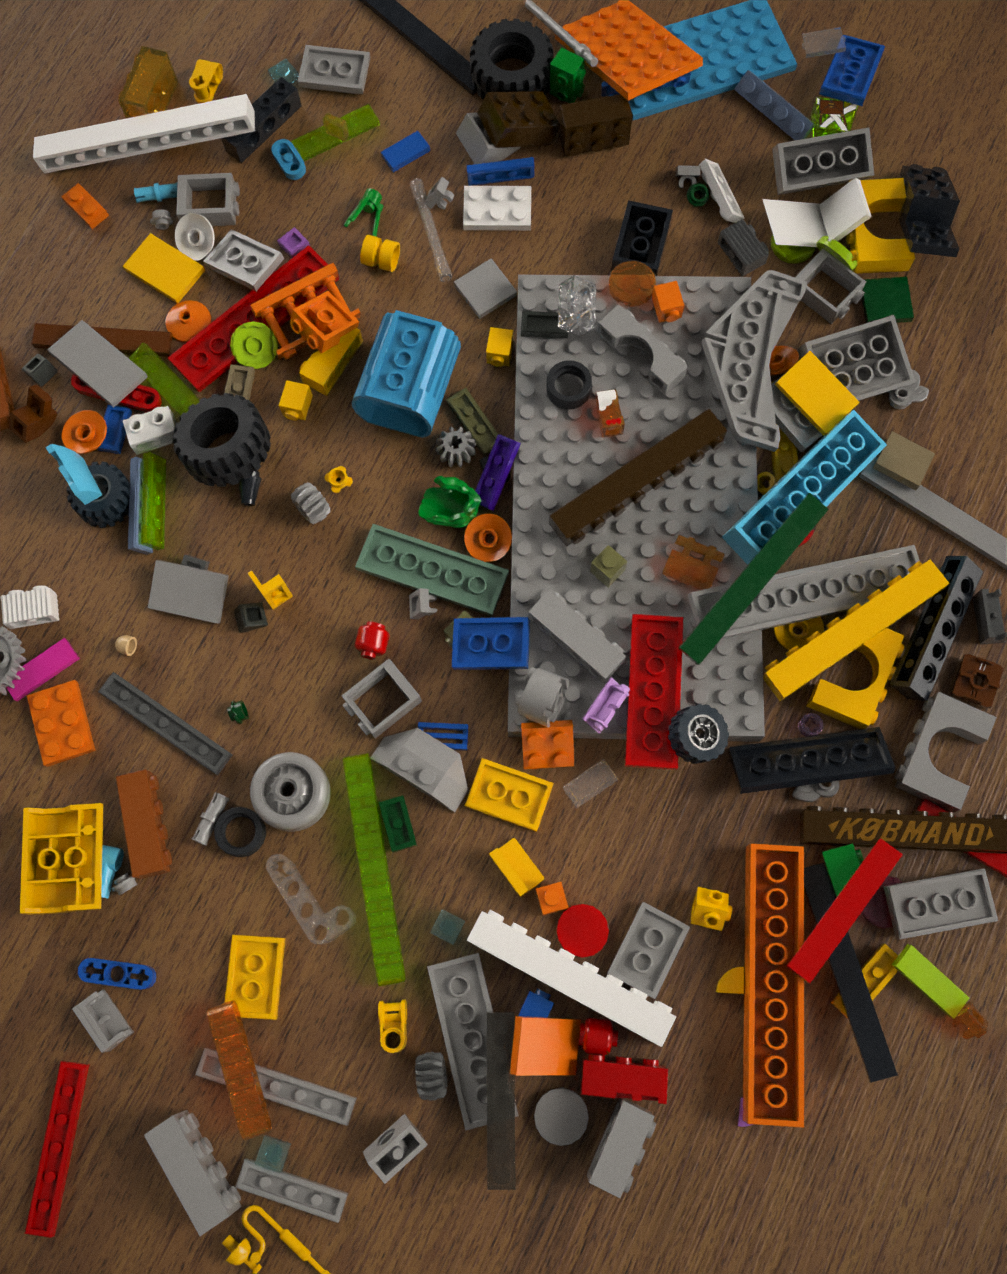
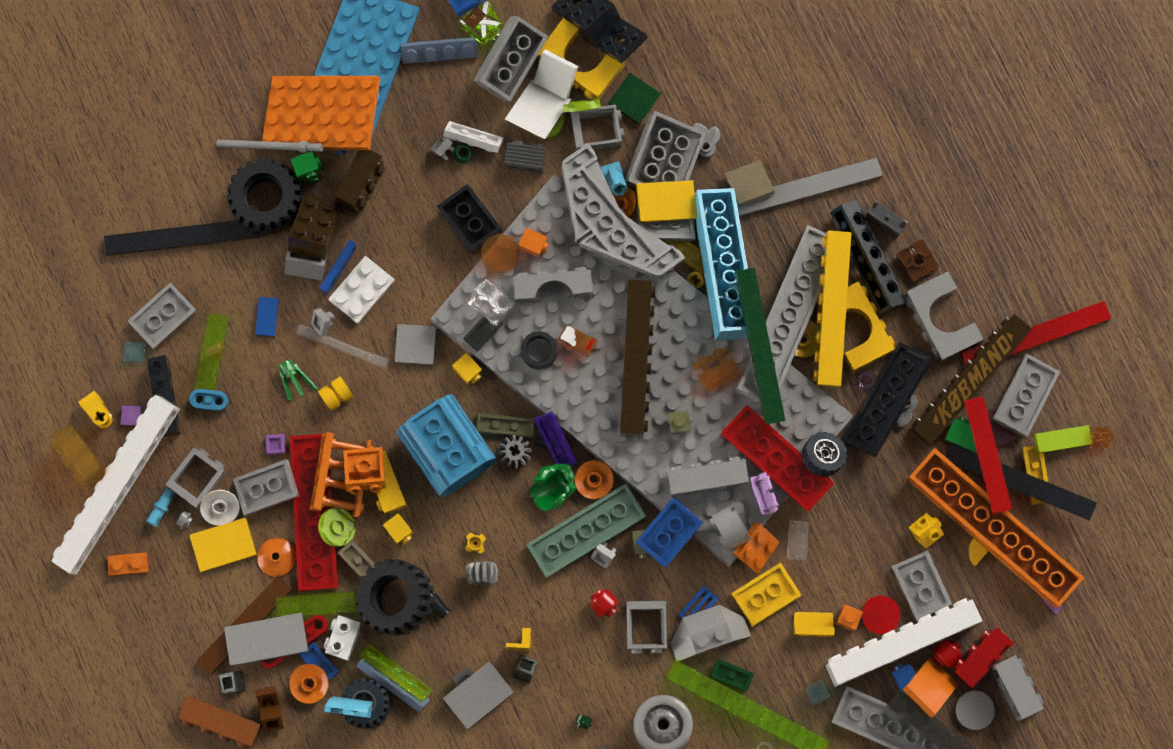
camera: 55 degrees left, 5 degrees up
none -> medium azure piece [600,161,628,196]

